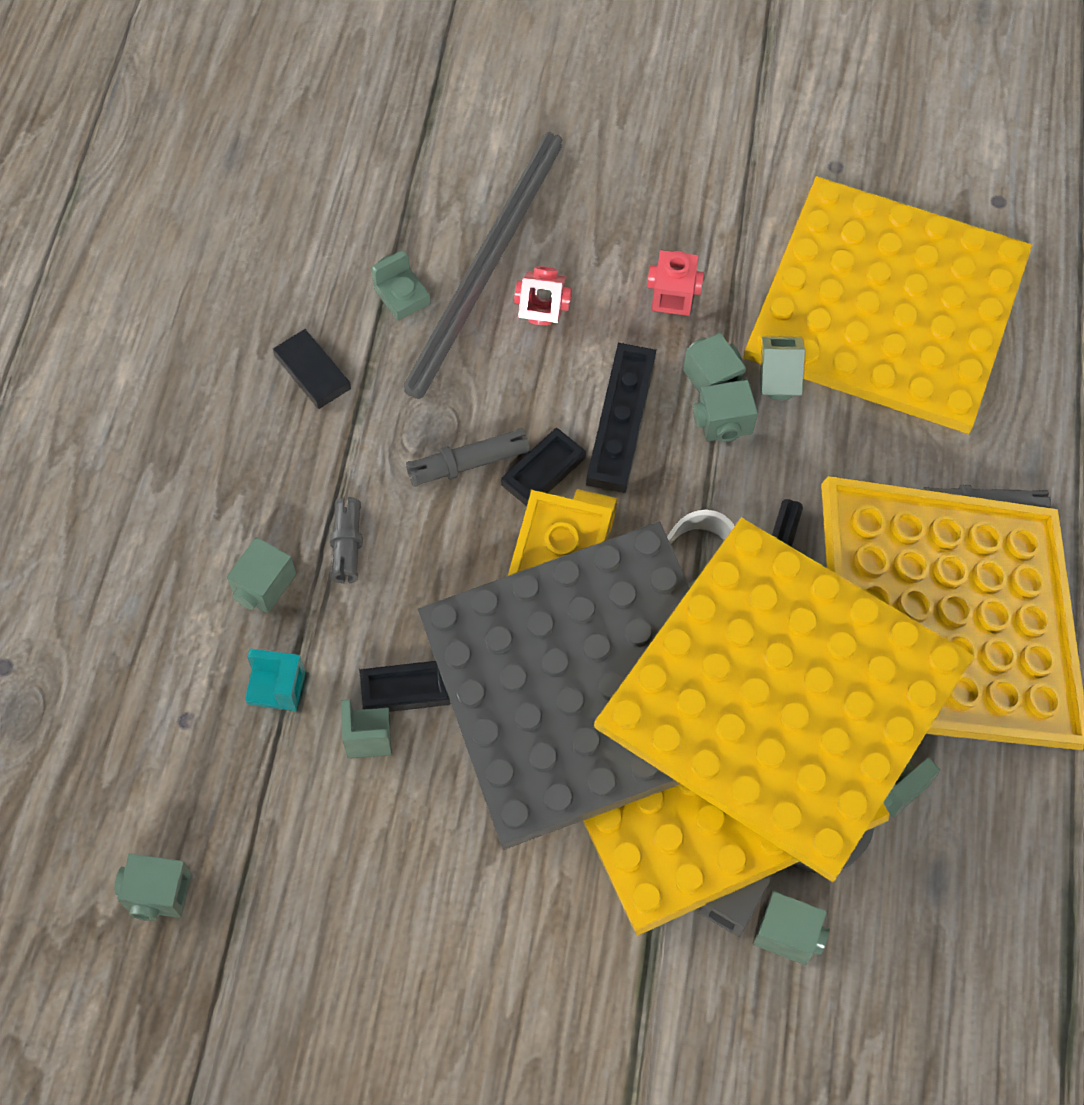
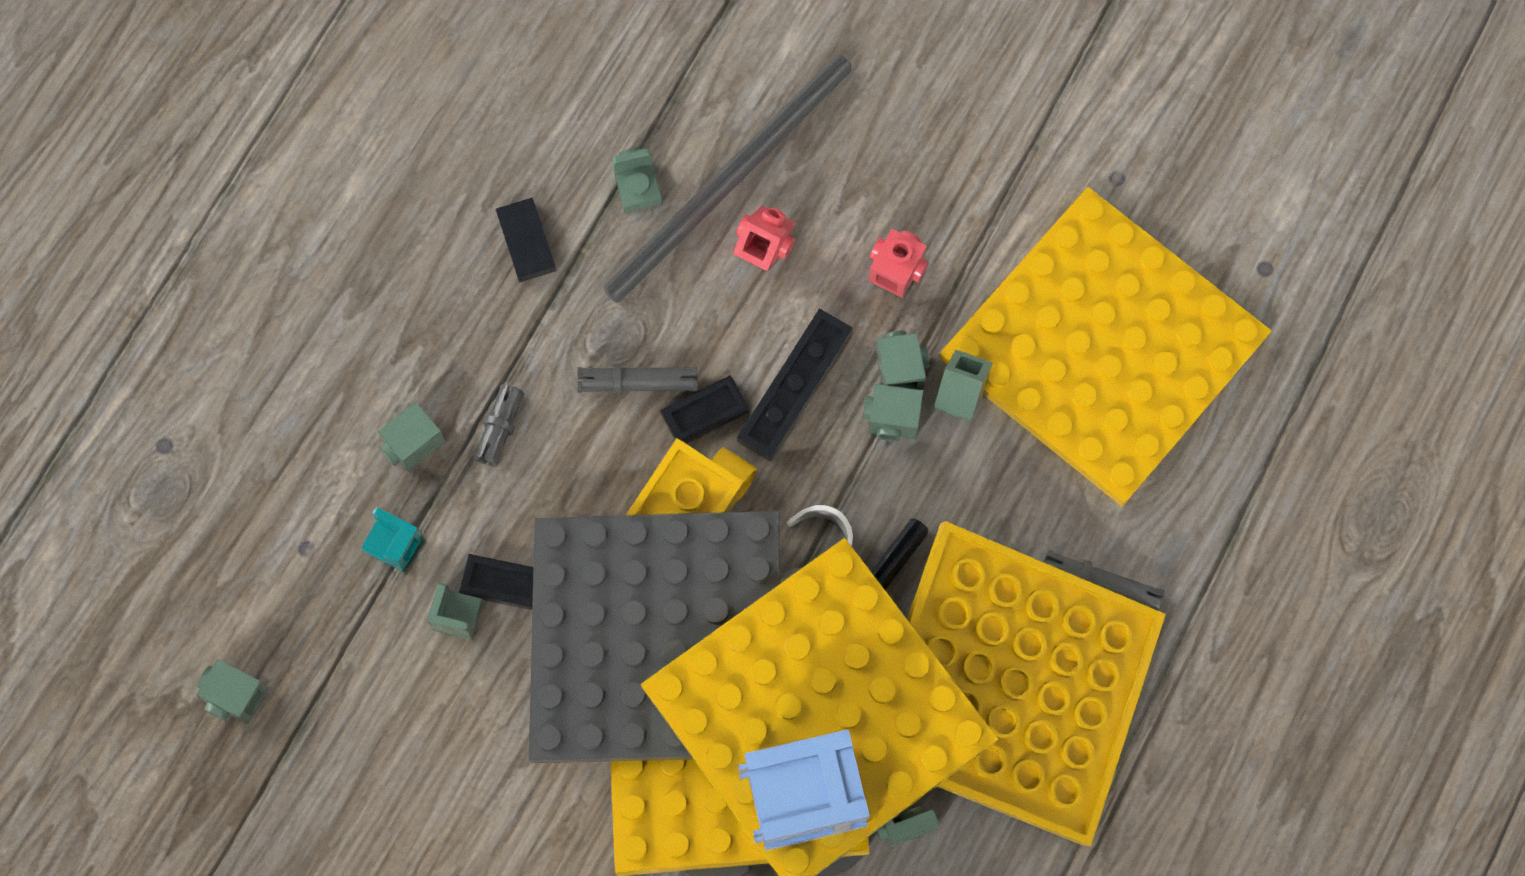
camera: 20 degrees right, 10 degrees up
none -> light blue container [738,729,870,851]

